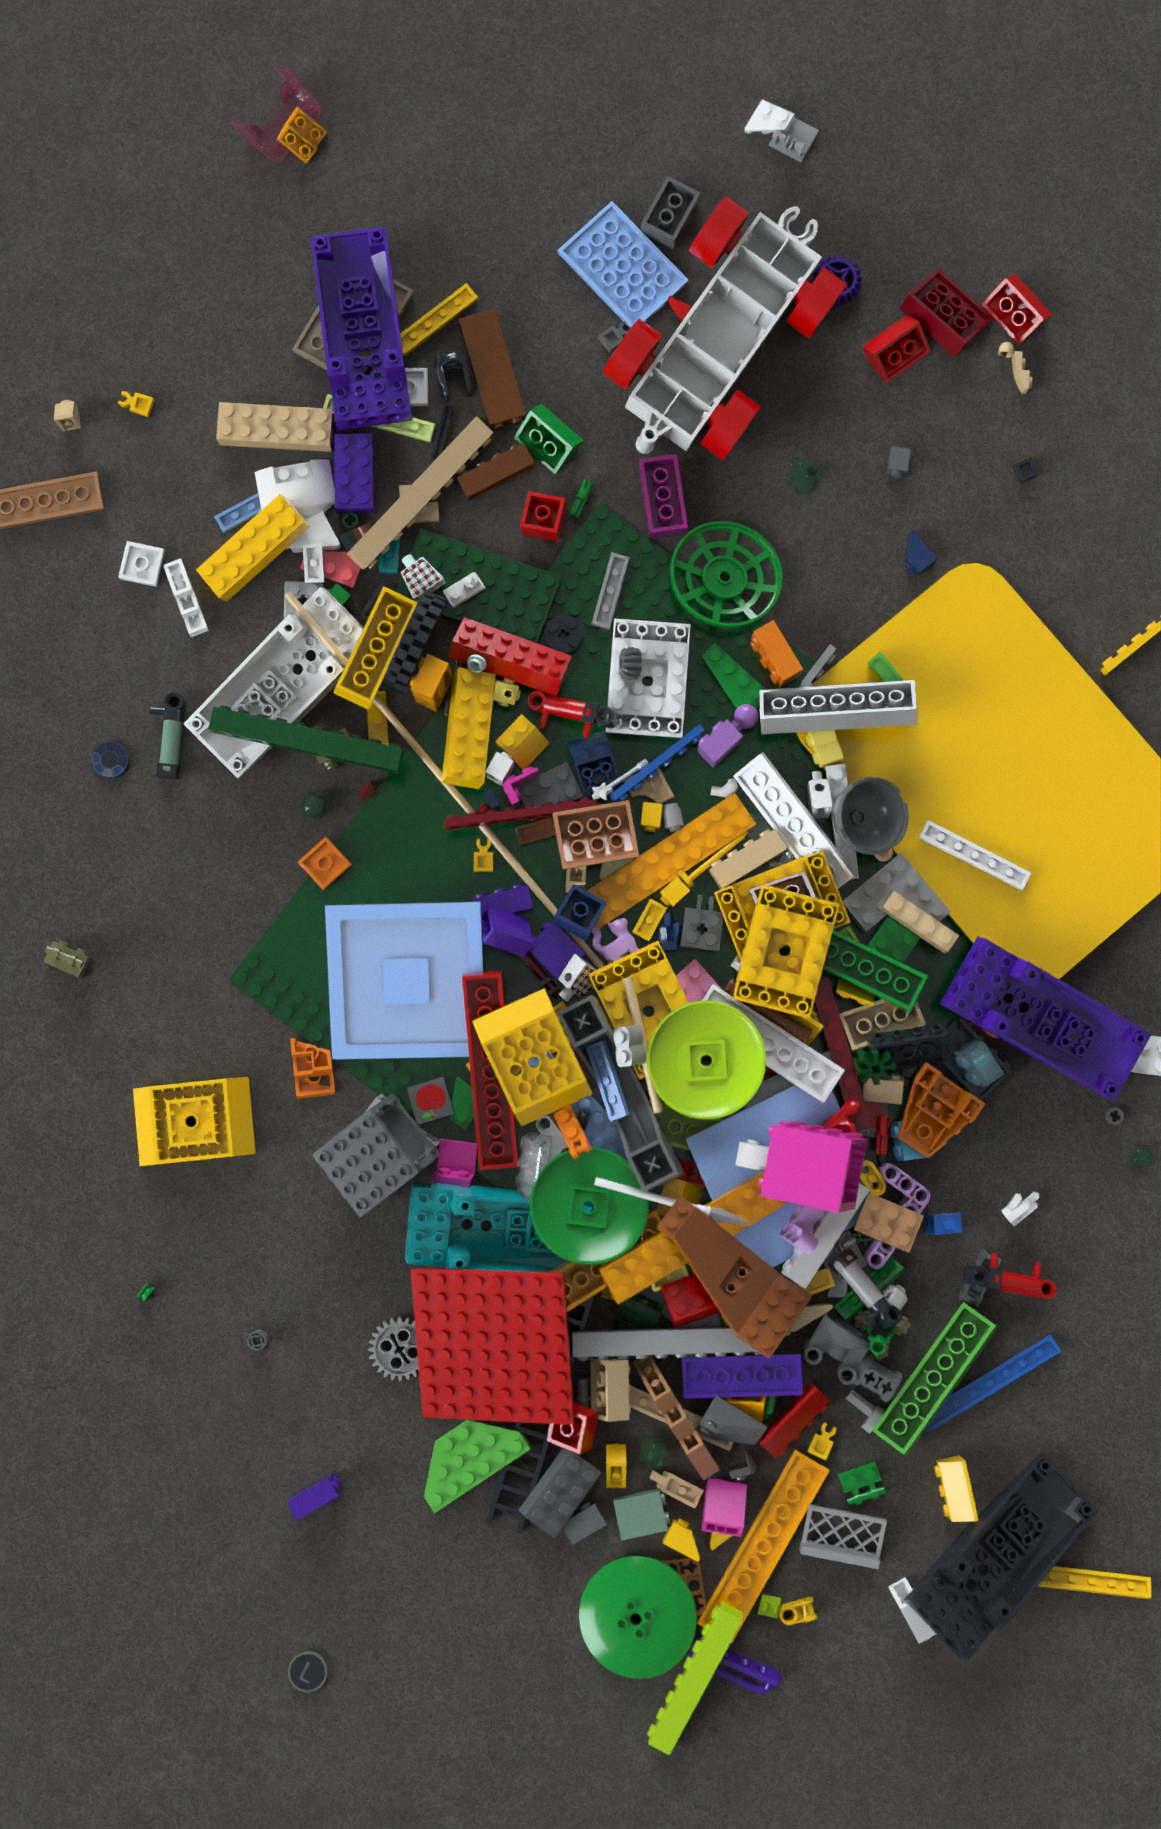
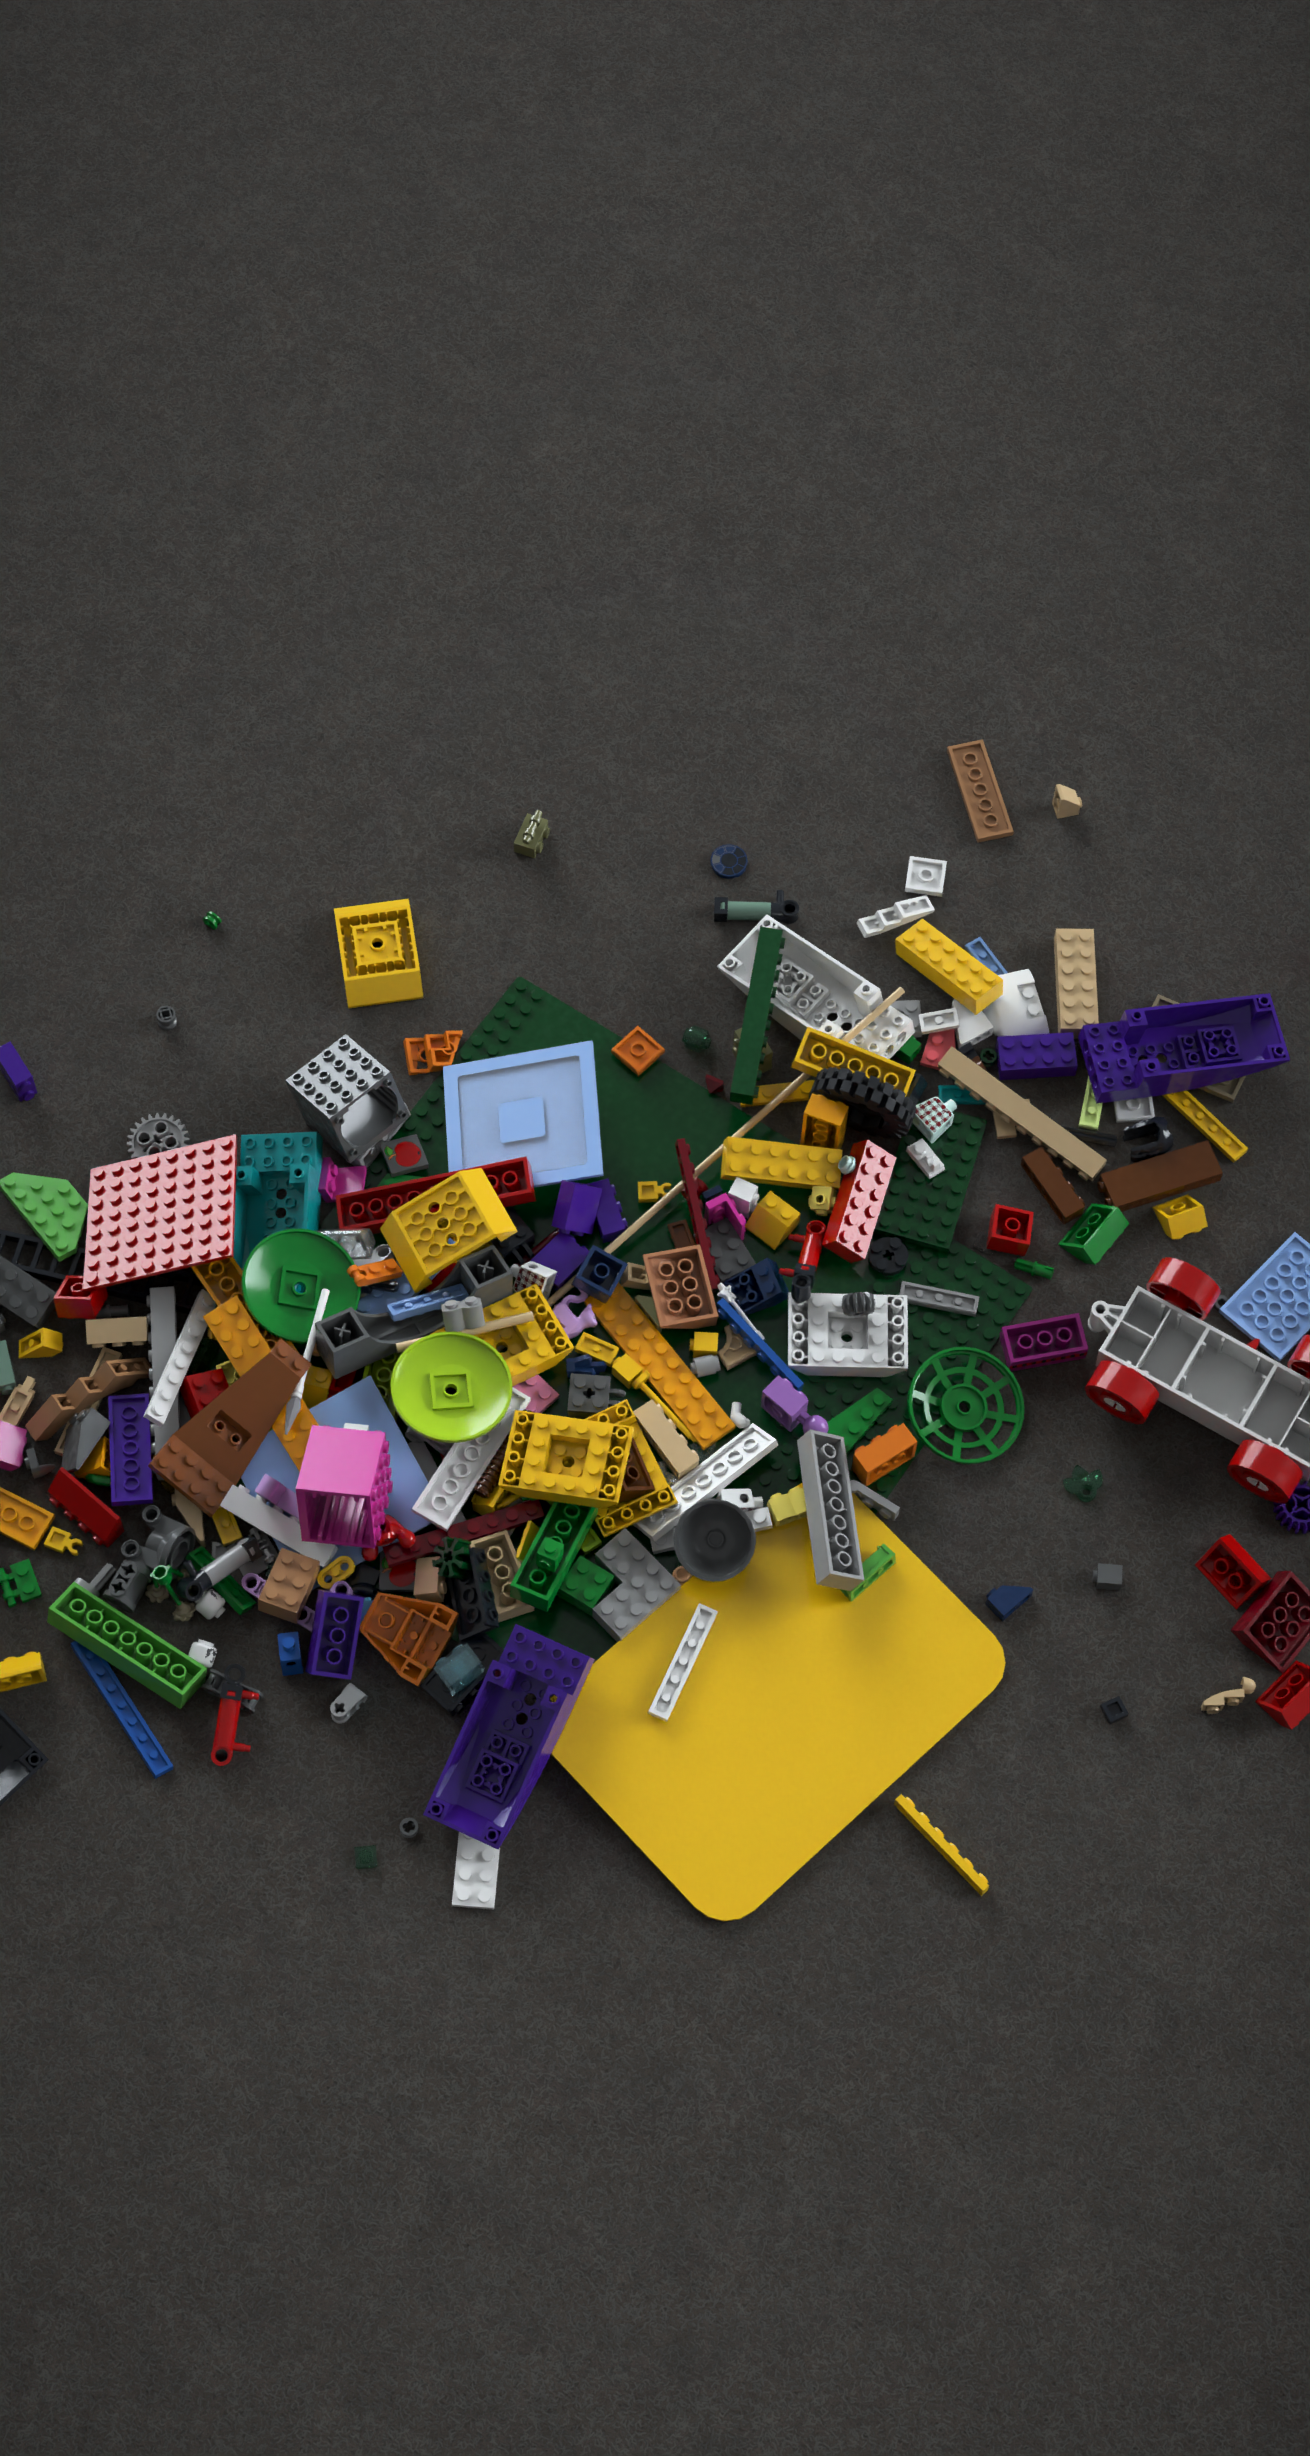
camera: 85 degrees right, 20 degrees down
yellow plate [118,391,154,417] -> none
clear green brick [639,1435,669,1466] -> none
red axle [874,1116,890,1155] -> none
tan brick [880,891,959,953] -> none
white rock [1001,1192,1039,1226] -> none
none -> white plate [143,1289,216,1427]
none -> white head [188,1639,217,1668]
none -> dark purple brick [305,1590,364,1680]
none -> light grey piece [330,1683,368,1724]
none -> green brick [536,1537,564,1573]
none -> yellow slope [1152,1194,1208,1239]

